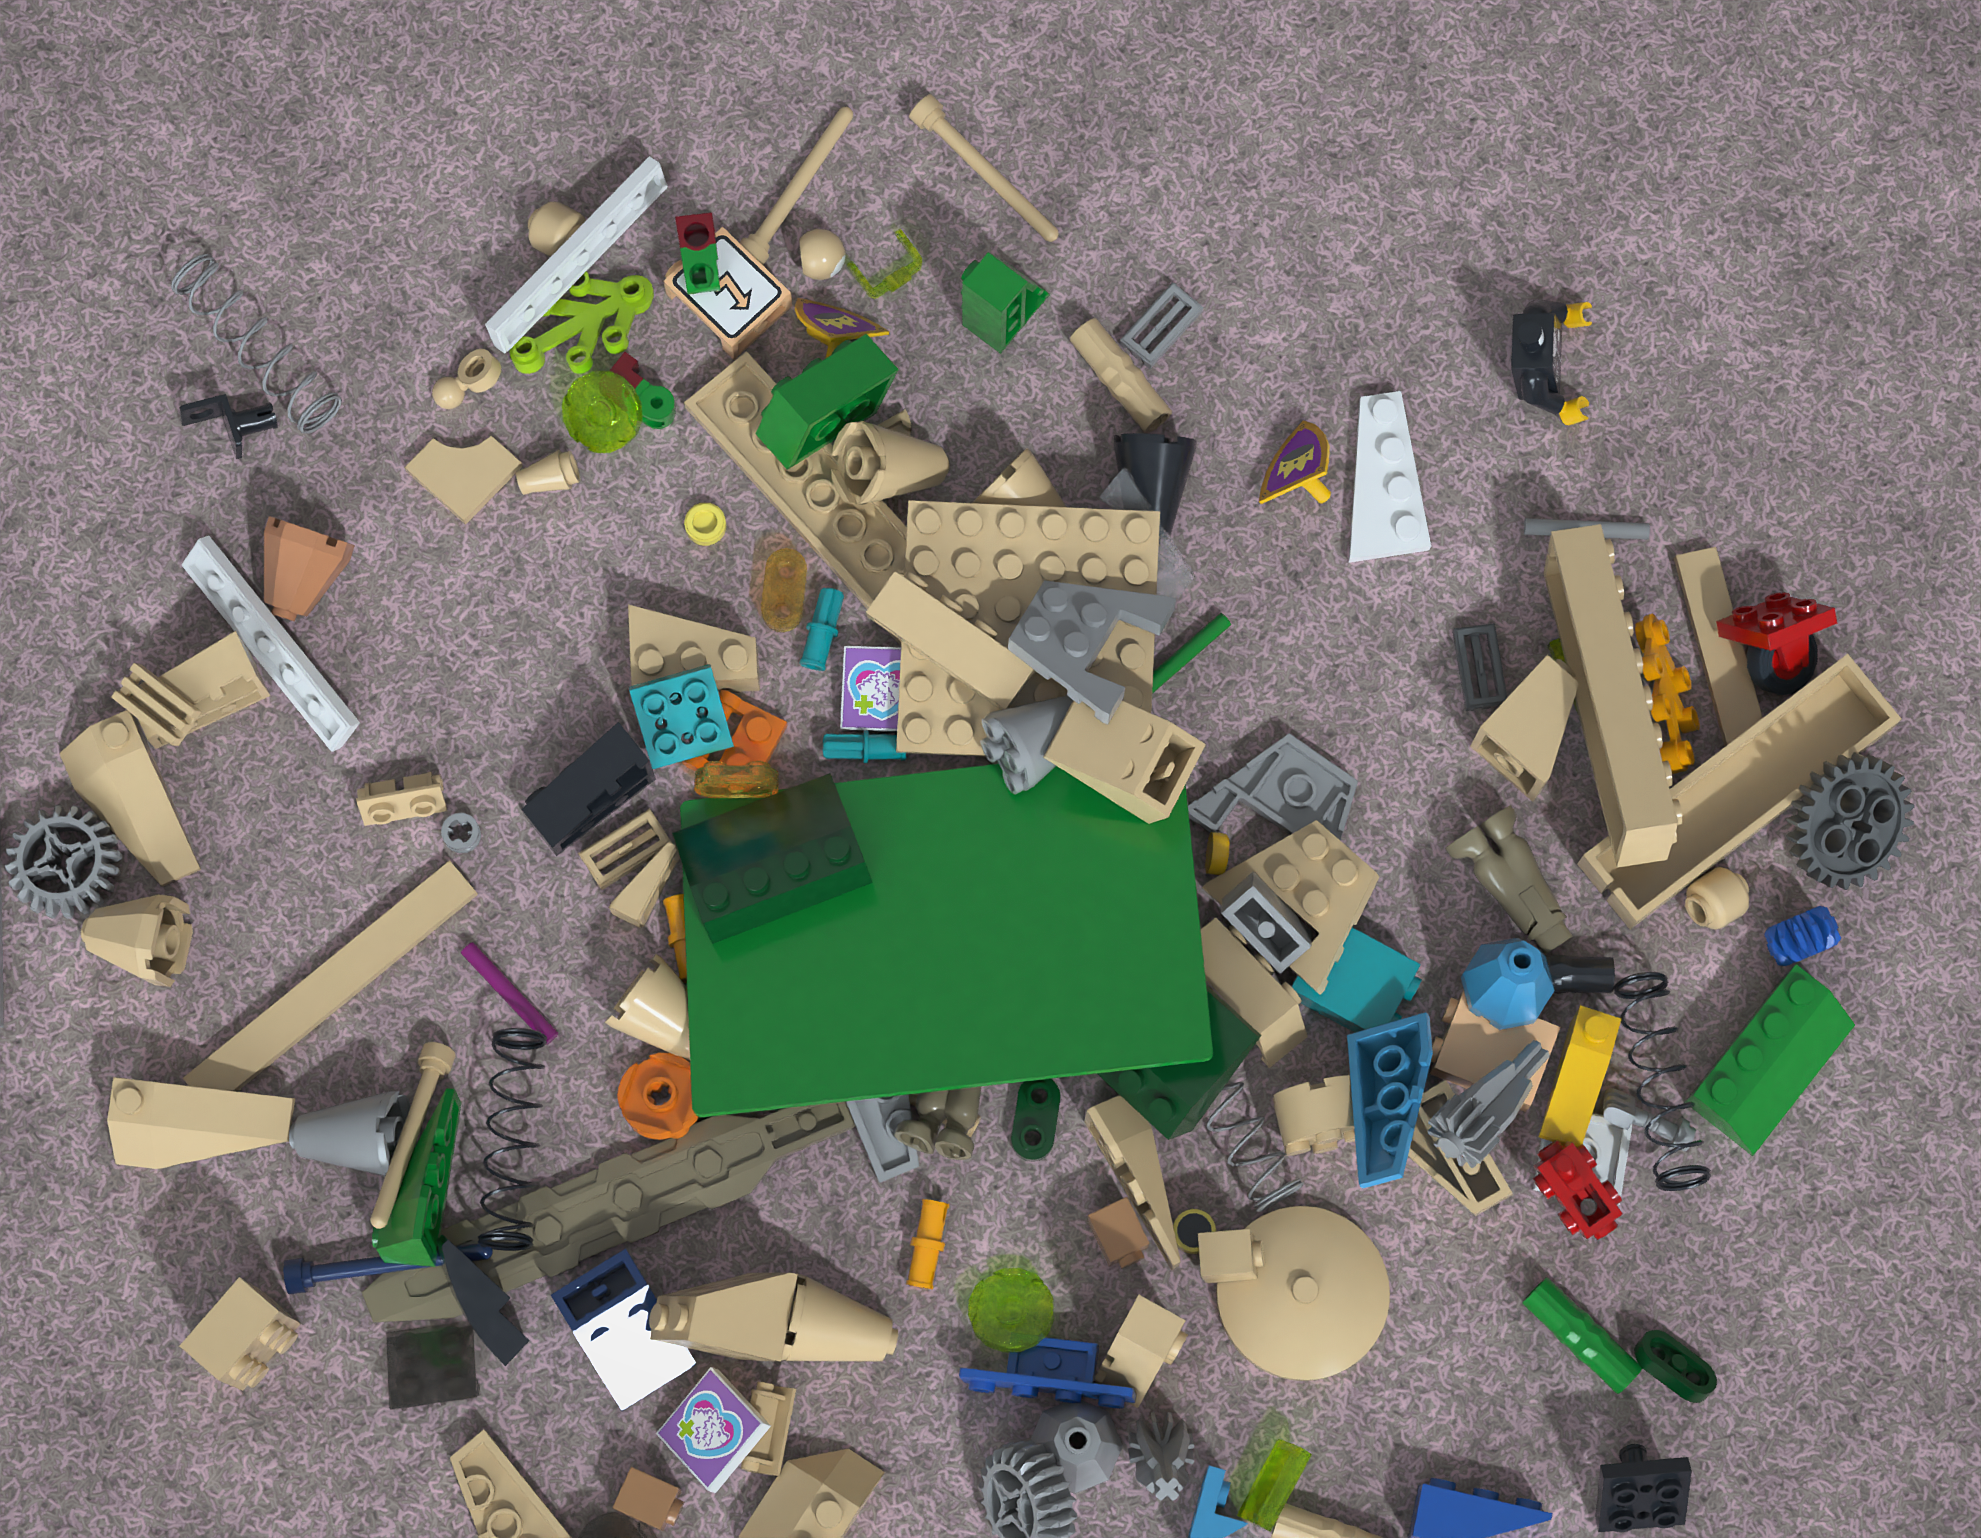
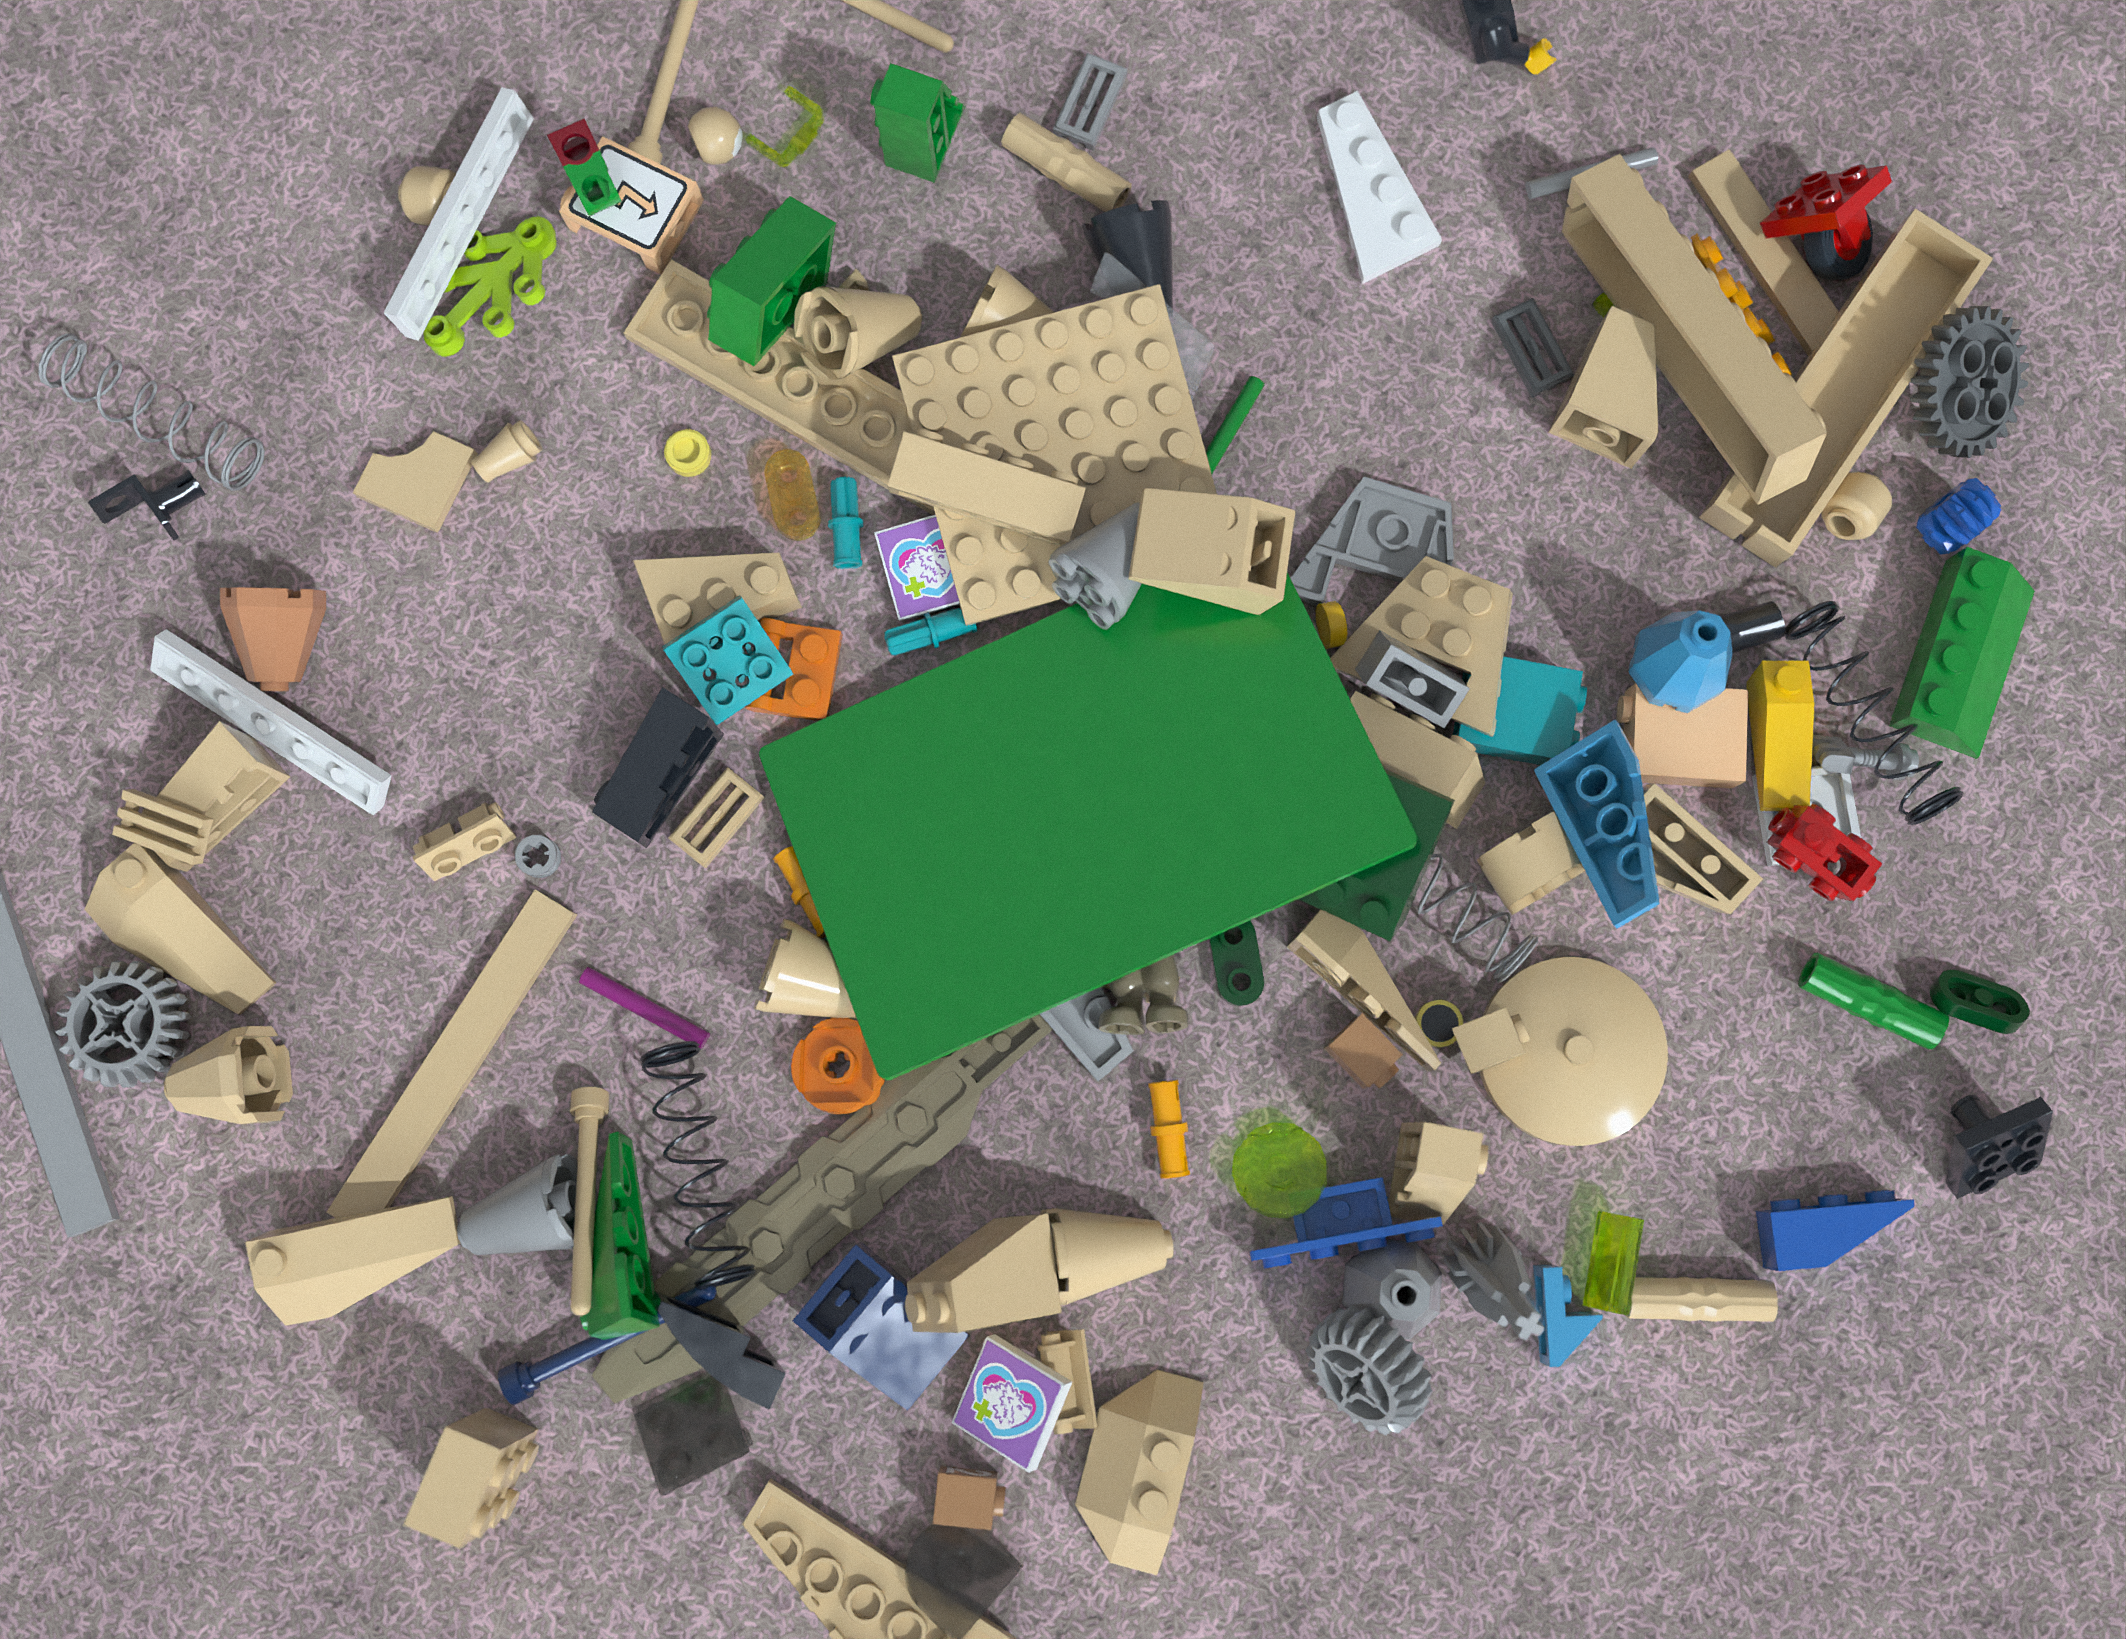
camera: 15 degrees left, 5 degrees up
tan plate [432,349,501,409] -> none
clear neon green tile [562,370,643,453] -> none
green leg [600,352,676,429] -> none
tan slope [609,842,680,928] -> none
dark green slope [672,773,872,944] -> none
clear yellow plate [694,761,779,798] -> none
shield [794,298,890,359] -> none
light grey wing [1008,580,1176,725] -> none
shield [1259,420,1331,504] -> none
light grey piece [1427,1040,1550,1168] -> none
dark tan piece [1445,805,1573,954] -> none

